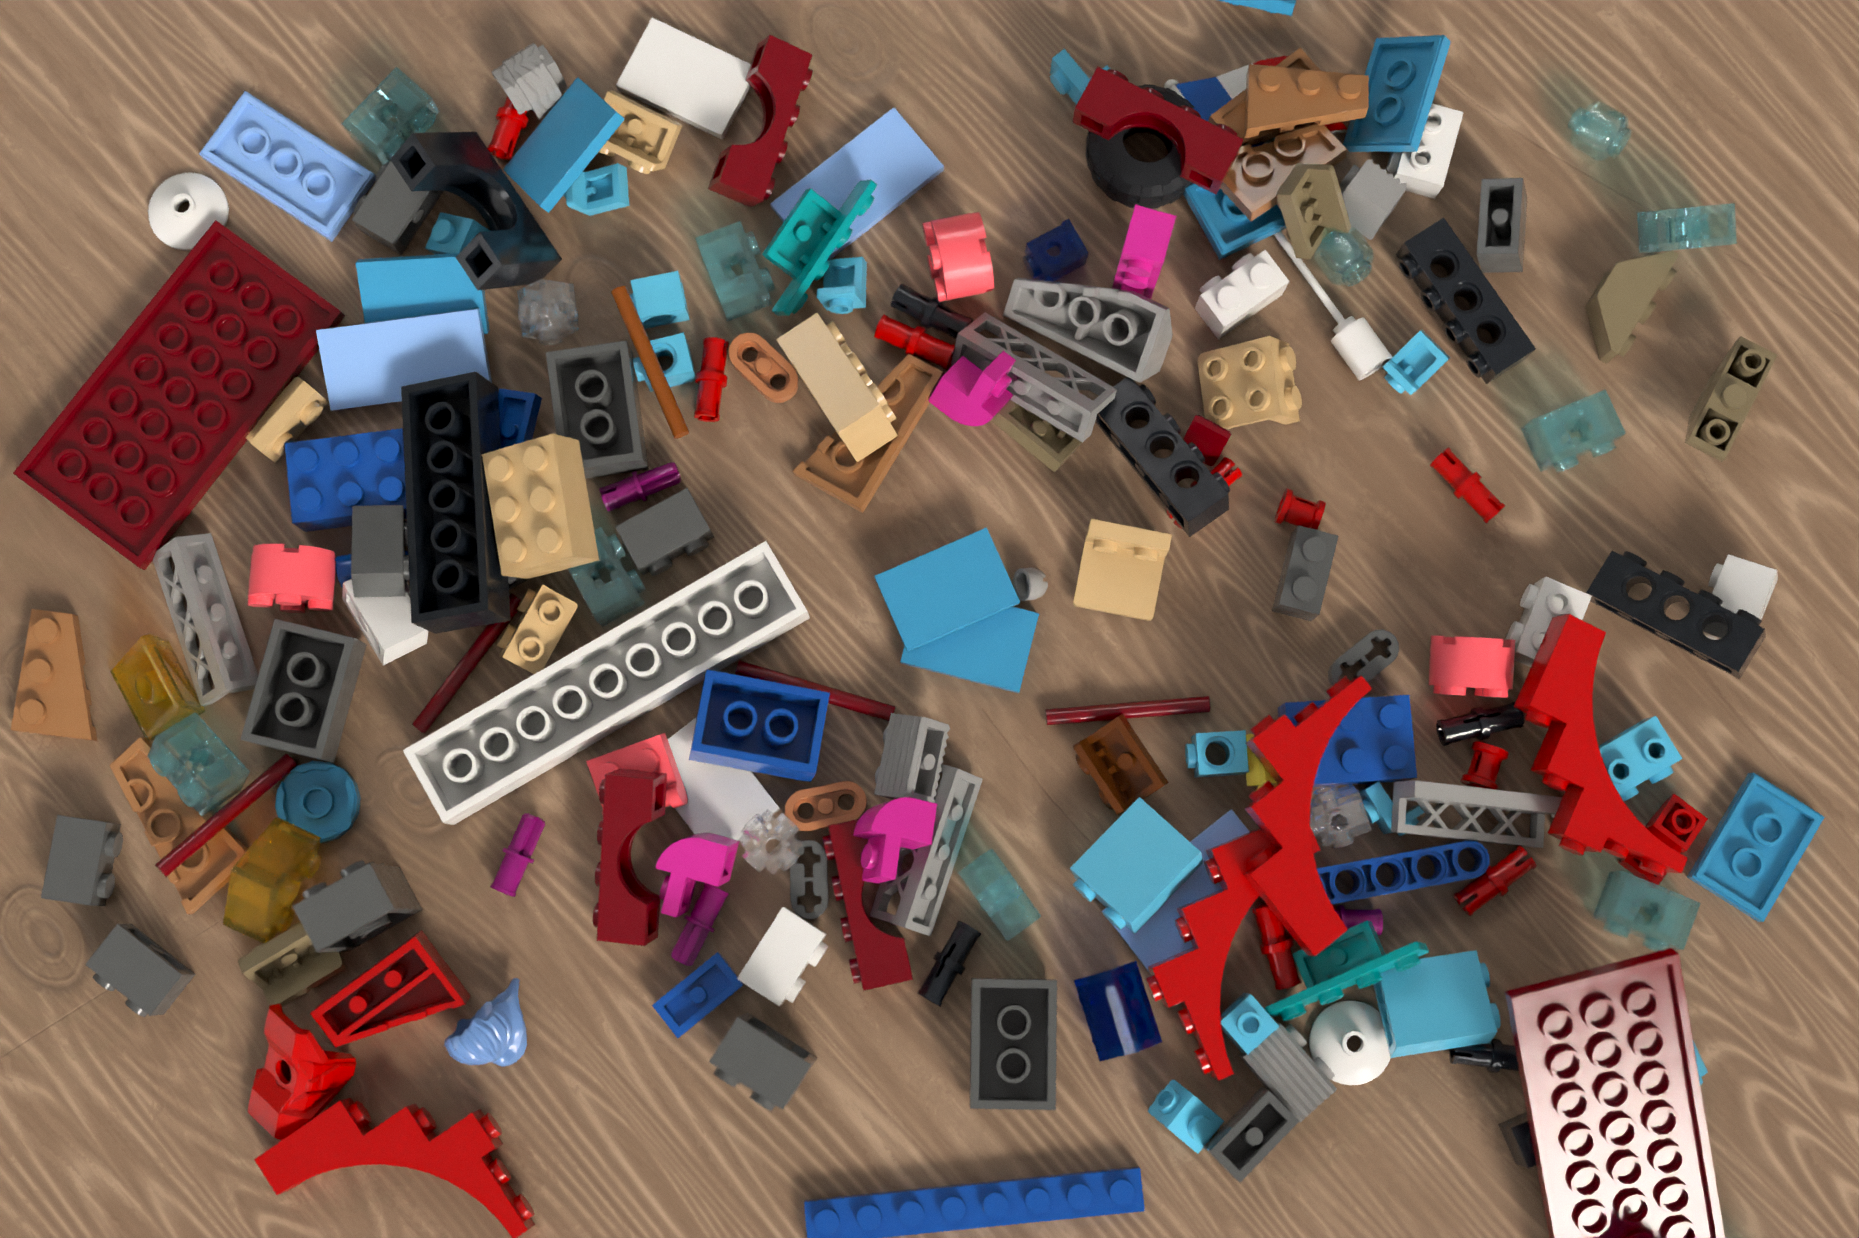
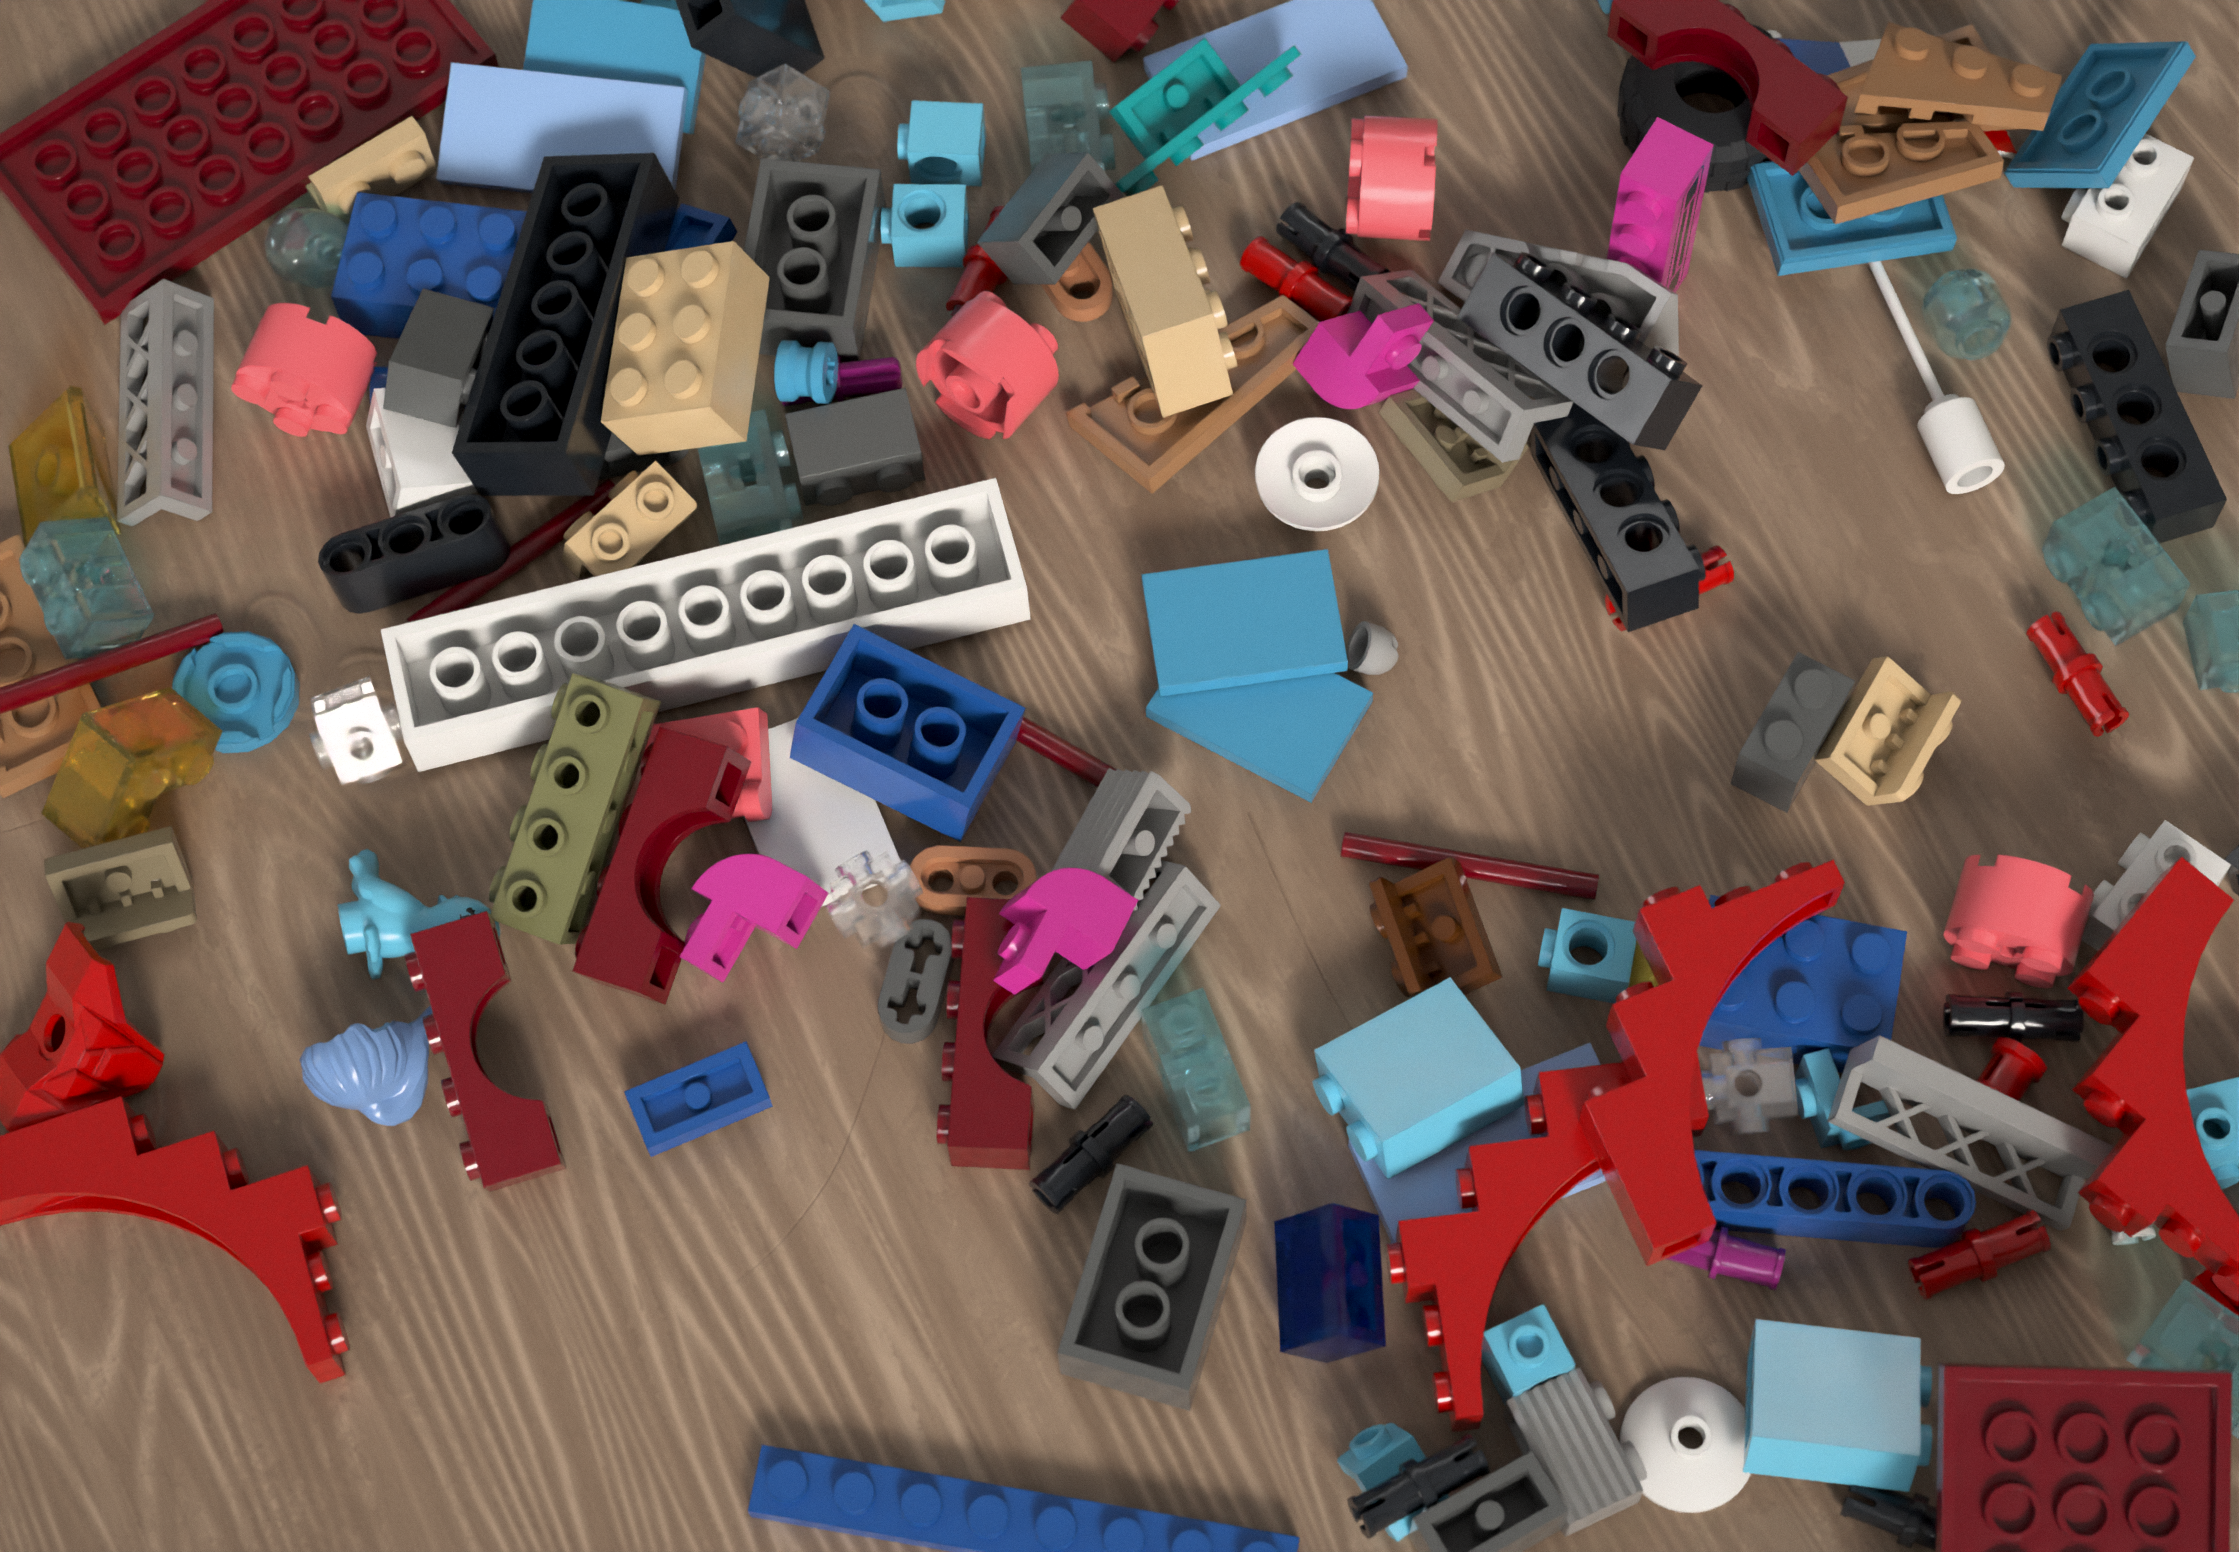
camera: 20 degrees right, 15 degrees down
dark grey brick [240,619,367,763] -> none
dark grey brick [293,860,423,952] -> none
red wedge [310,930,471,1047] -> none
magenta axle [490,813,545,897] -> none
dark orange bar [611,286,689,439] -> none
magenta axle [671,883,729,966] -> none
dark grey brick [709,1013,817,1111] -> none
white brick [737,907,828,1006] -> none
medium azure bracket [817,257,867,314] -> none
clear blue brick [1023,219,1089,282] -> none
tan bracket [1073,519,1172,621] -> none
dark red slope [1183,414,1232,466] -> none
white brick [1195,250,1290,340] -> none
tan bracket [1197,336,1302,429] -> none
red pin [1252,904,1302,990] -> none
teal bracket [1265,920,1429,1021] -> none
red bush [1274,488,1326,530] -> none
dark tan bracket [1276,163,1351,259] -> none
dark grey beam [1328,629,1399,686] -> none
light grey brick [1340,159,1407,240] -> none
medium azure bracket [1382,330,1450,395] -> none
none -> clear light blue head [264,206,348,289]
none -> clear brick [309,676,403,785]
none -> black beam [318,494,510,614]
none -> medium azure animal [338,849,501,980]
none -> dark red arch [404,911,566,1192]
none -> olive brick [489,673,662,945]
none -> dark azure wheel [774,340,838,404]
none -> coral brick [916,291,1059,440]
none -> dark grey brick [977,152,1124,285]
none -> white dish [1255,417,1379,531]
none -> black pin [1347,1433,1490,1539]
none -> black brick [1457,252,1703,450]
none -> tan bracket [1814,656,1961,806]
none -> clear light blue brick [2042,487,2191,646]

